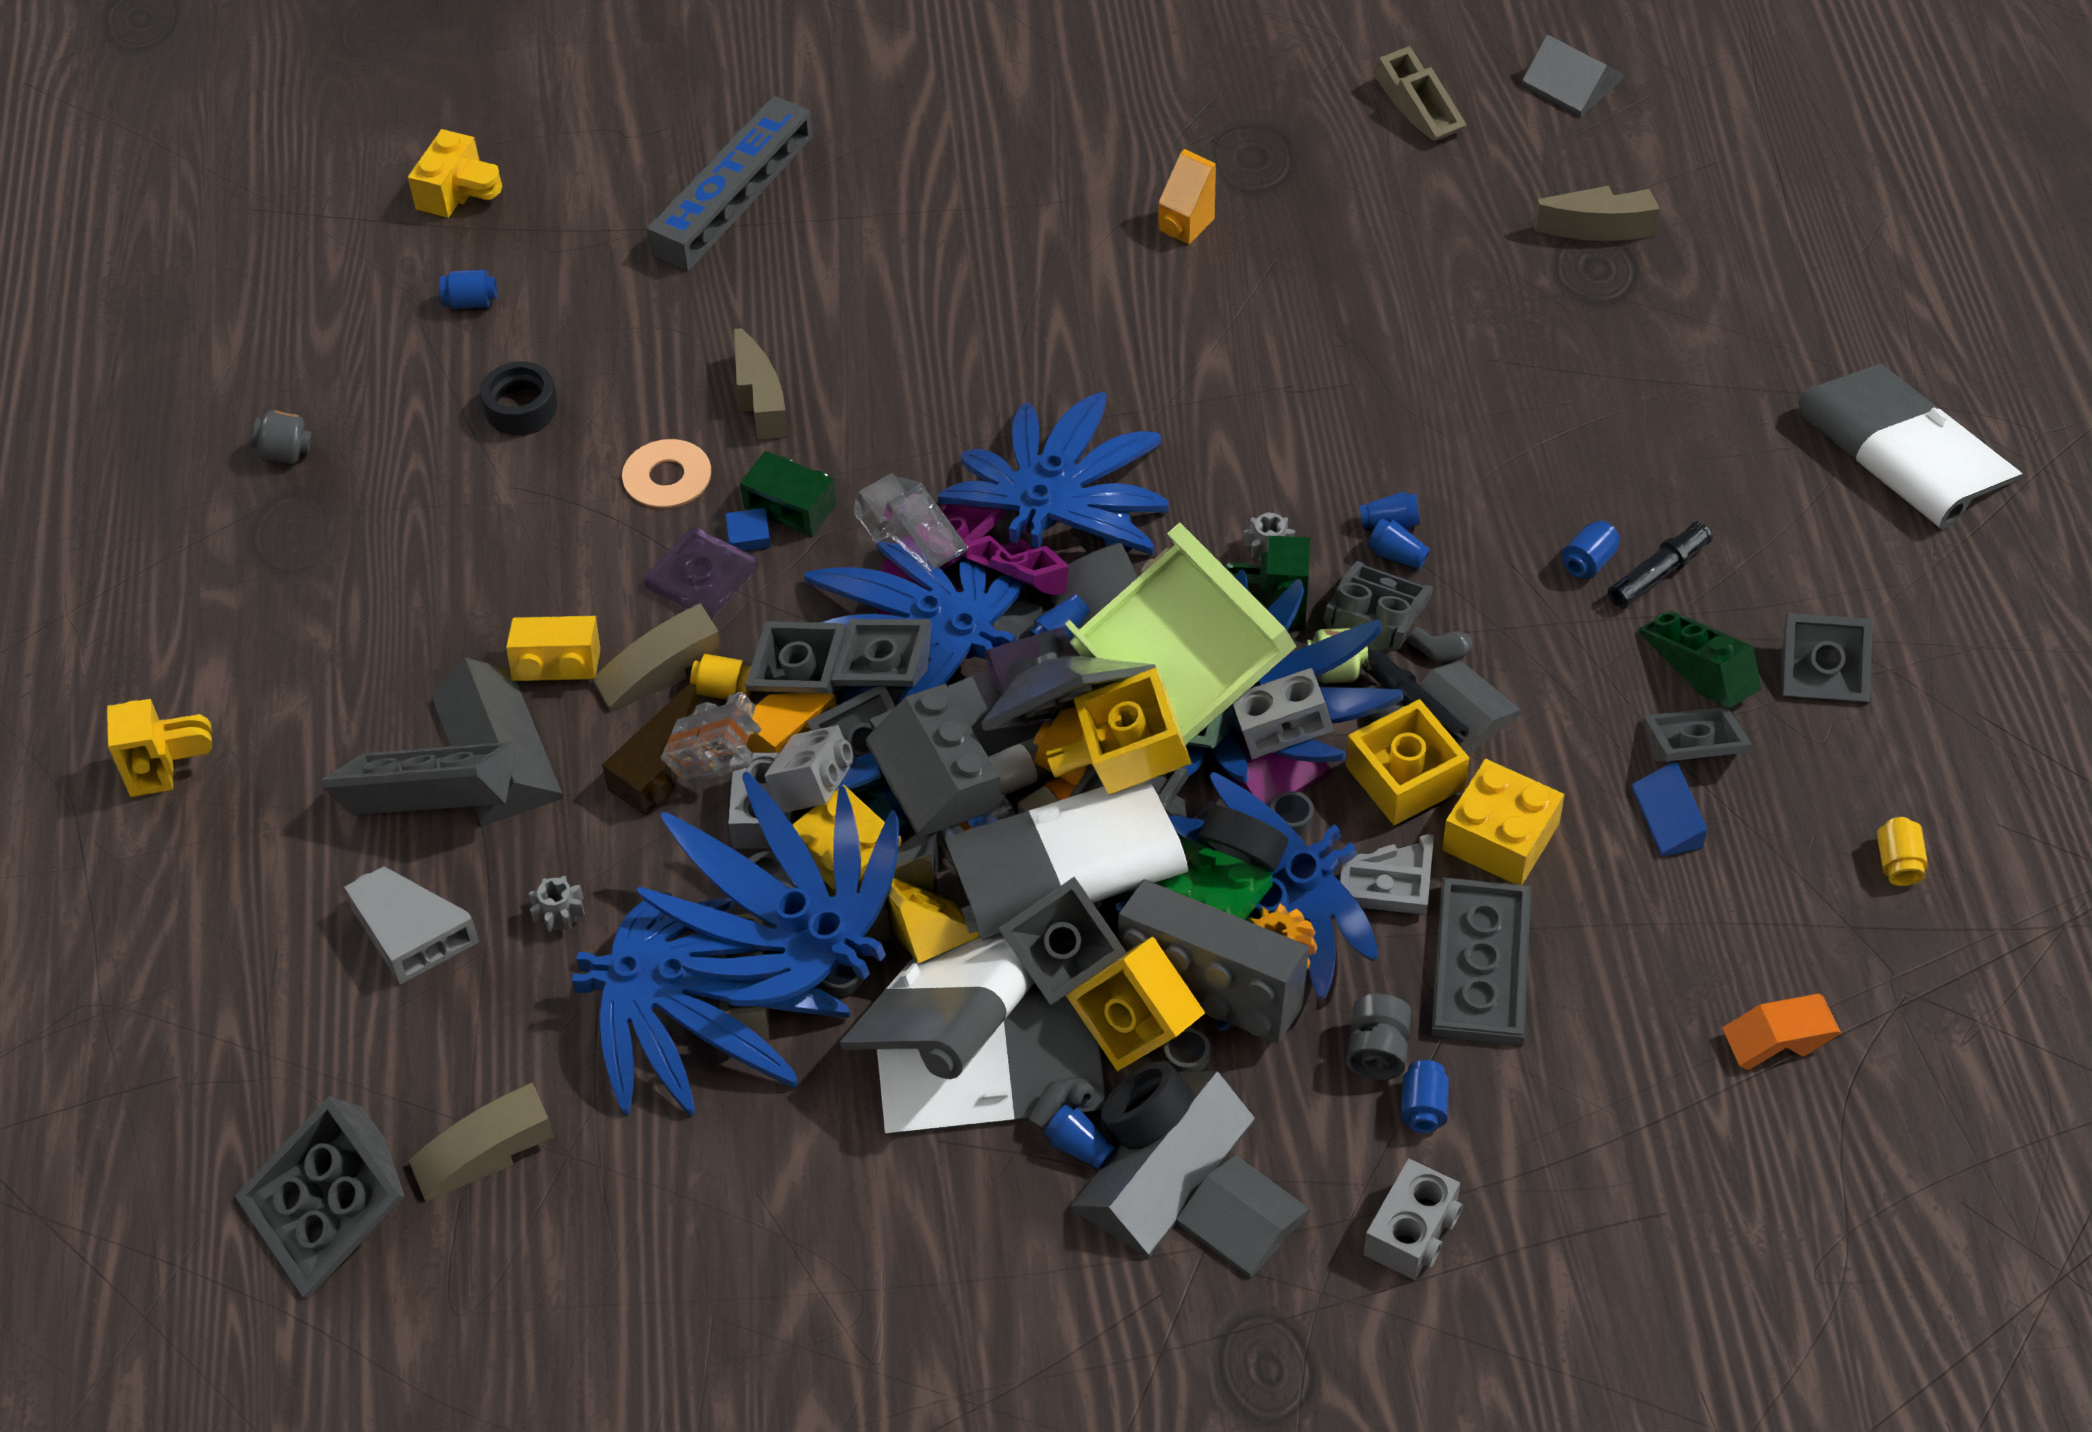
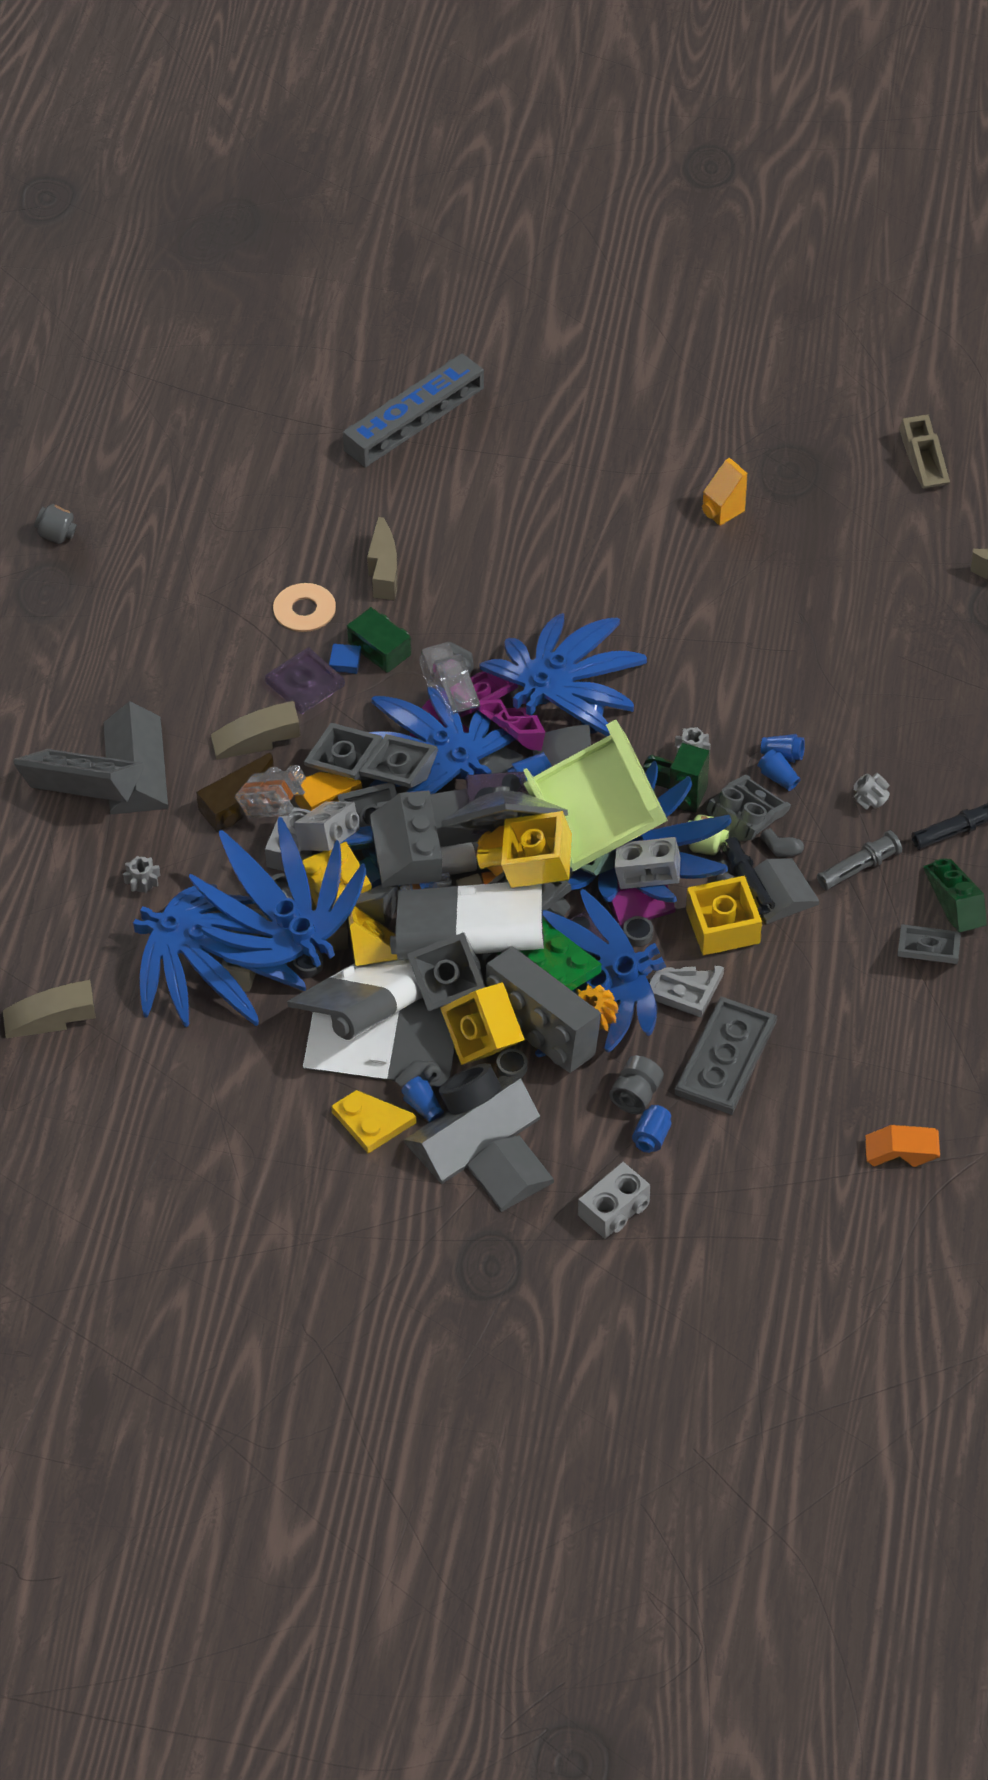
camera: 15 degrees right, 0 degrees up
light grey slope [344,866,479,985] -> none
yellow brick [408,129,502,218] -> none
blue brick [439,269,497,309] -> none
black tyre [480,361,558,435] -> none
yellow brick [506,616,601,681] -> none
yellow brick [690,654,751,702] -> none
black tyre [1198,805,1289,872] -> none
yellow brick [1442,759,1565,885] -> none
blue brick [1562,521,1620,579] -> none
blue slope [1631,762,1707,857] -> none
none -> yellow wing [331,1090,416,1154]
none -> dark grey pin [817,830,902,891]
none -> light grey gear [854,773,890,810]

